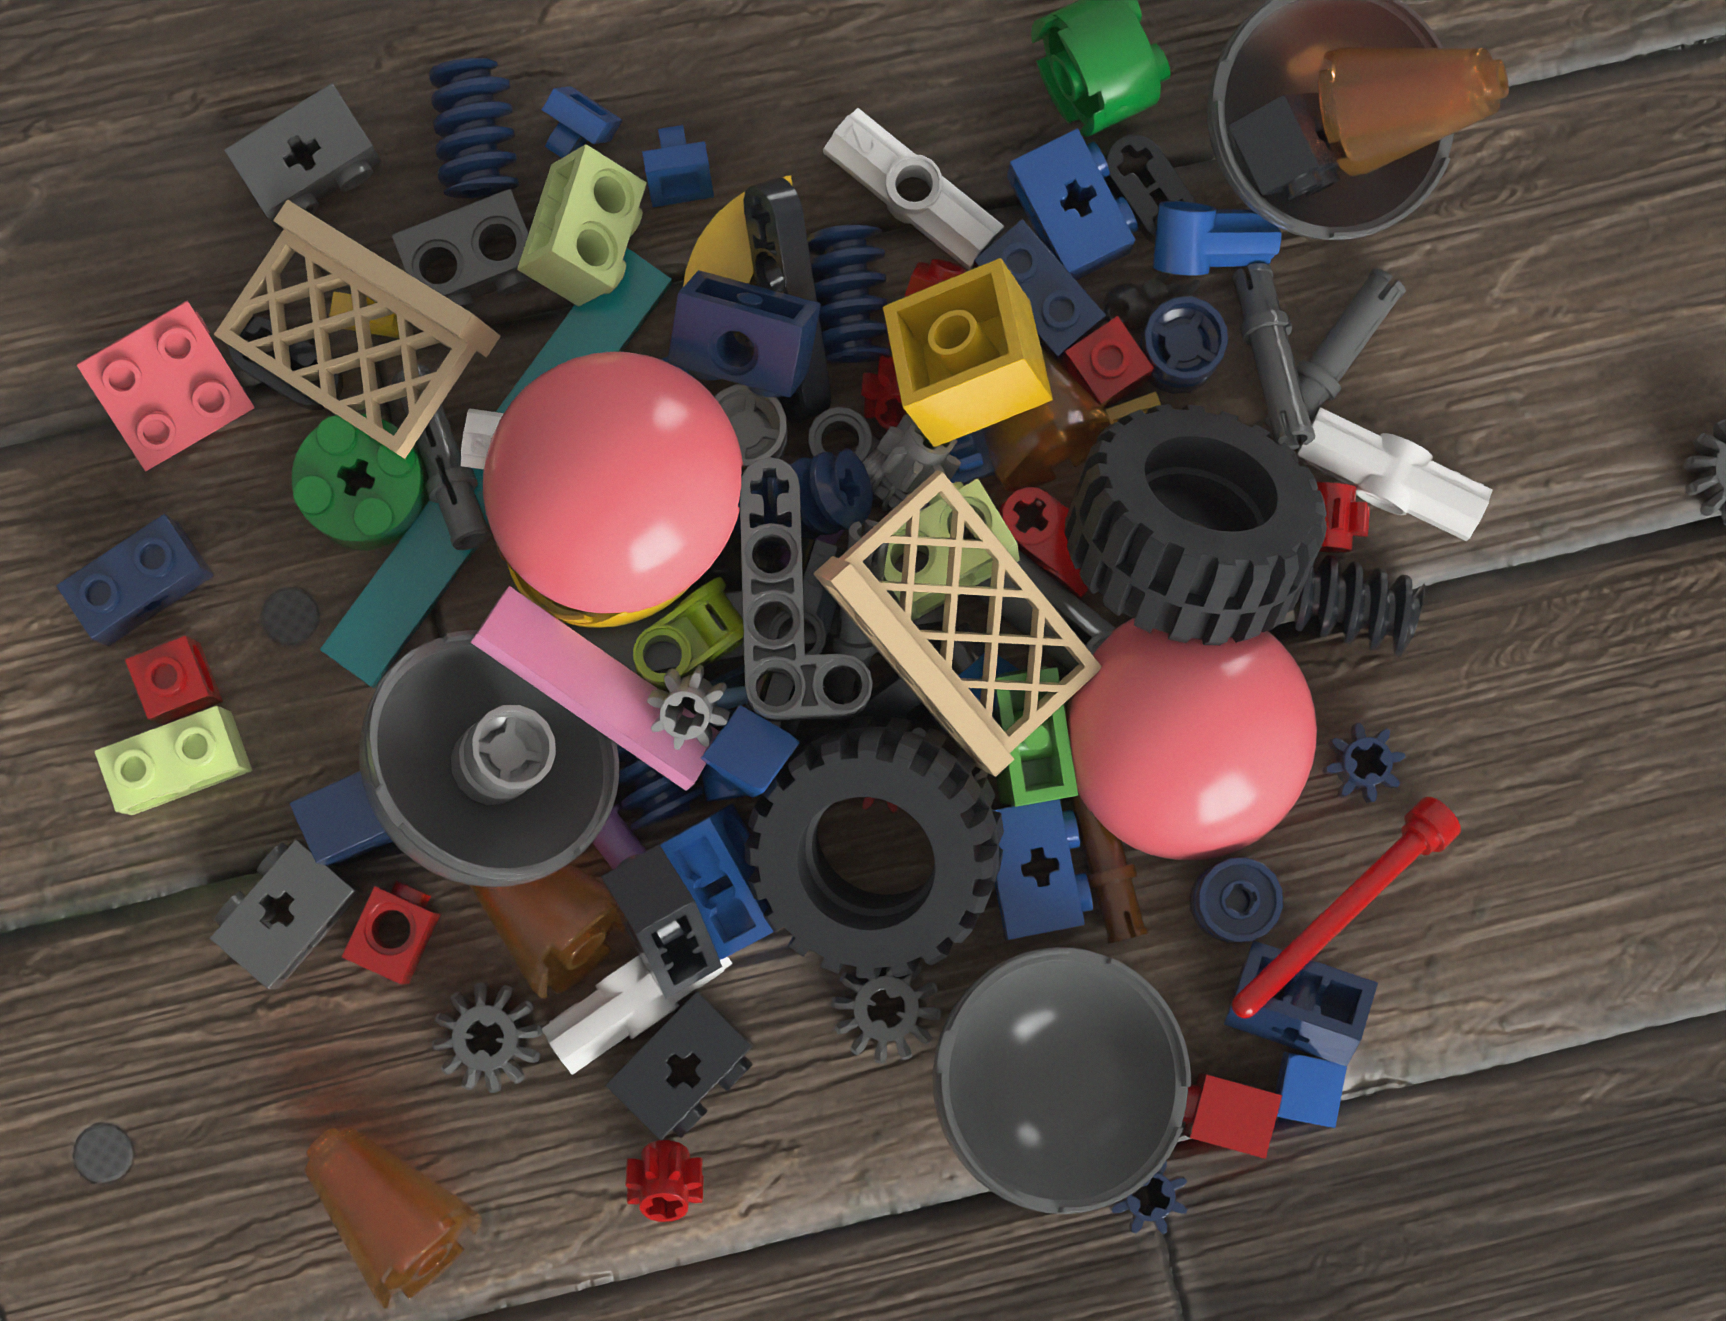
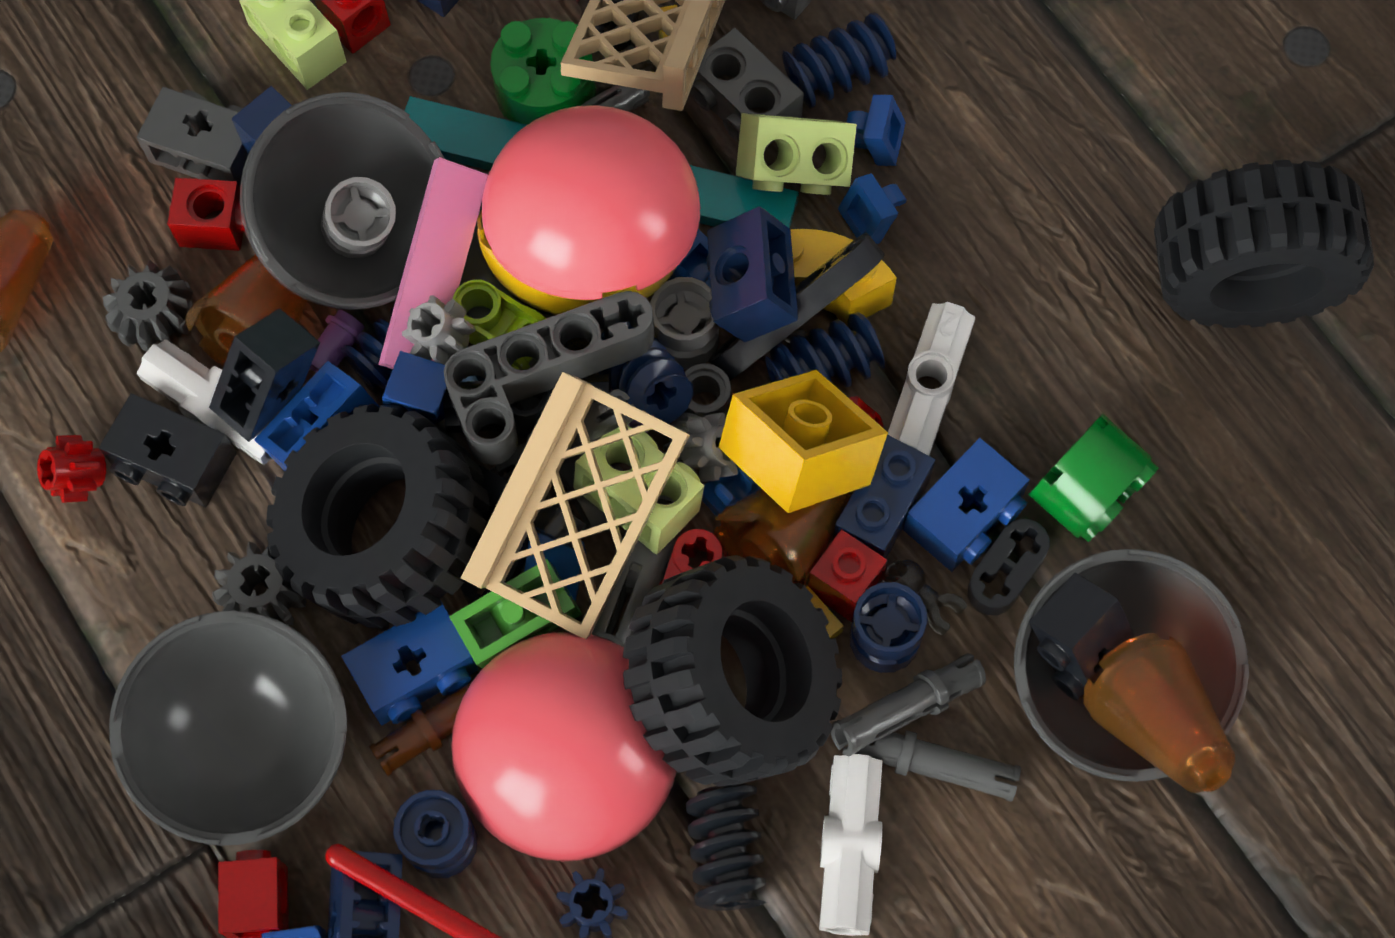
camera: 75 degrees right, 15 degrees down
dark blue gear [1109,1160,1188,1234] -> none
blue piece [1153,201,1281,275] -> none
red gear [1317,482,1370,553] -> none

